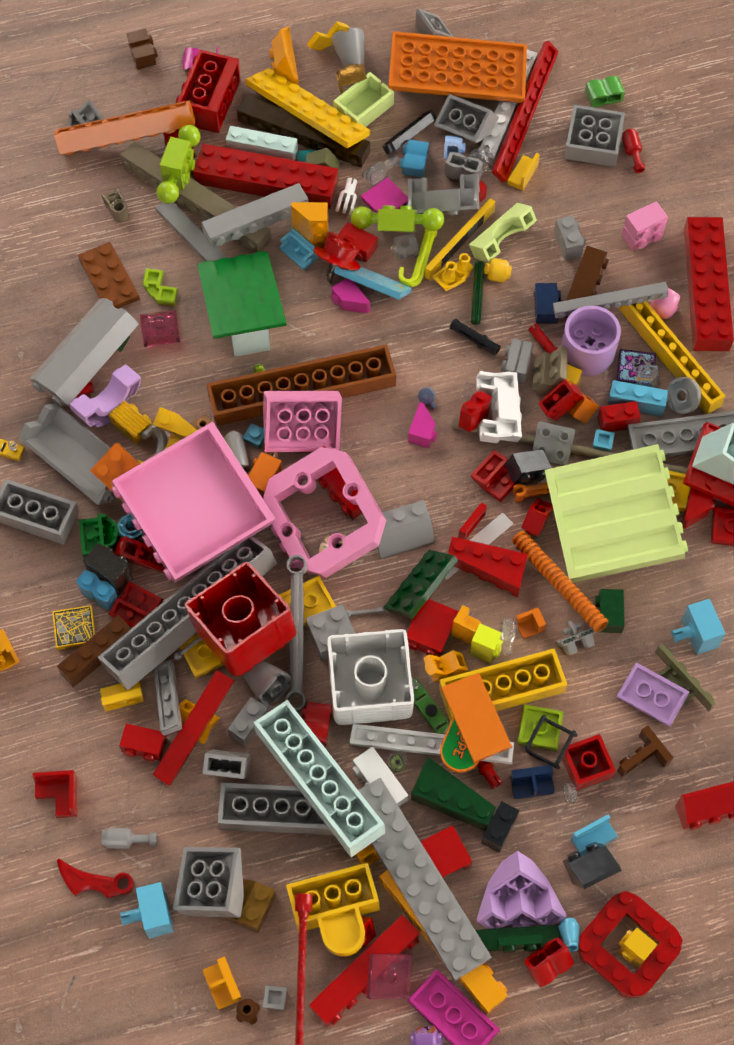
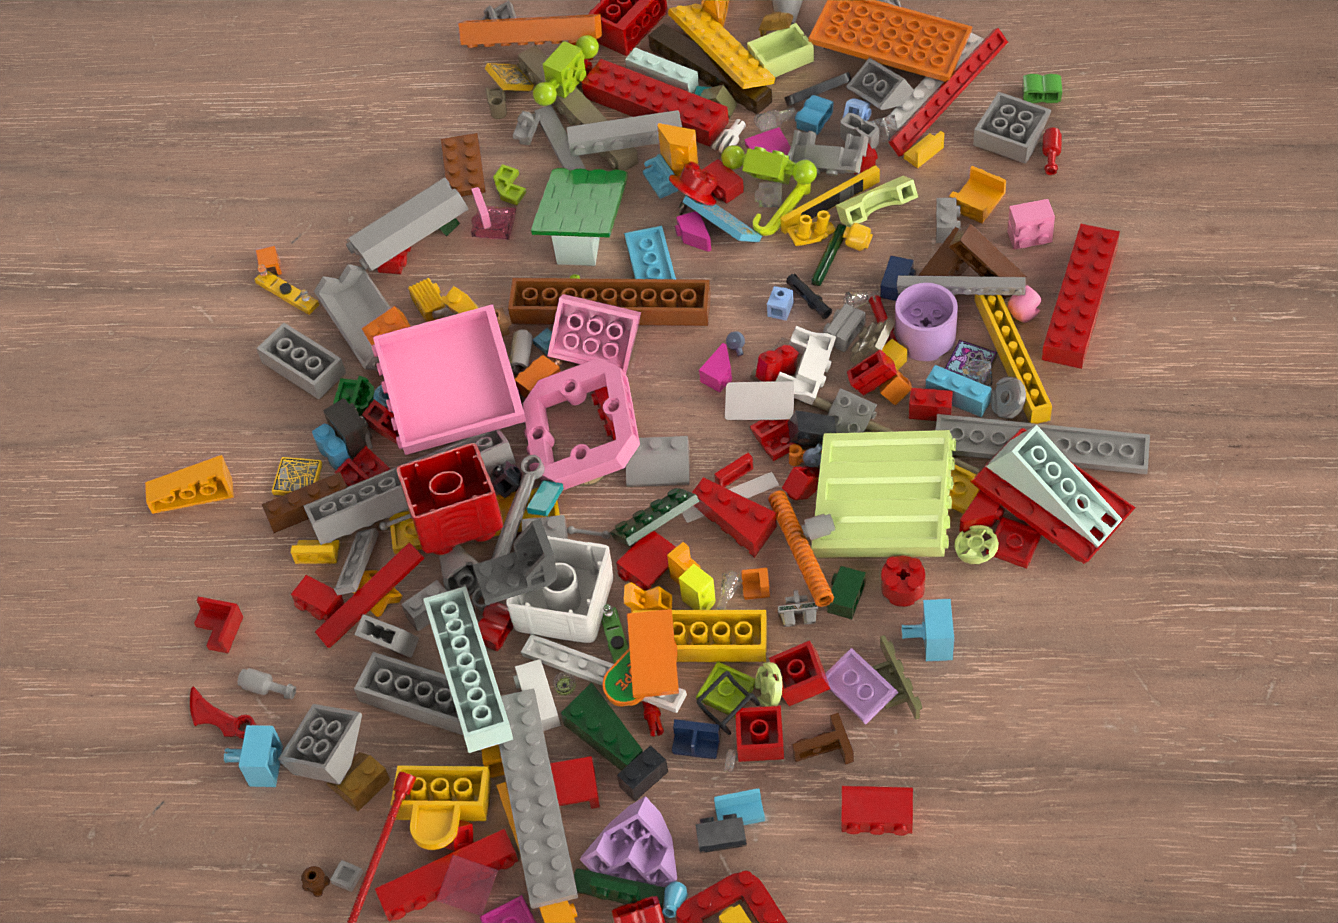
camera: 25 degrees right, 10 degrees down
lavender brick [70,364,141,427] -> none
light orange panel [203,956,242,1010] -> none
medium azure plate [592,429,615,452] -> none
none -> bright pink tile [472,187,491,229]
none -> dark grey bracket [473,519,558,605]
none -> yellow tile [485,63,534,91]
none -> black brick [491,460,522,498]
none -> light grey hips [513,111,541,145]
none -> teal tile [527,480,564,517]
none -> medium azure tile [624,226,676,279]
none -> white sticker [725,381,795,420]
none -> yellowish green piece [755,663,782,707]
none -> light blue brick [767,286,794,321]
none -> red brick [769,640,830,706]
none -> light grey brick [802,514,836,540]
none -> sand blue piece [803,444,822,467]
none -> clear cone [843,290,880,309]
none -> red brick [881,556,926,607]
none -> reddish brown brick [948,224,1027,299]
none -> light orange panel [949,166,1006,224]
none -> yellowish green piece [954,525,999,564]

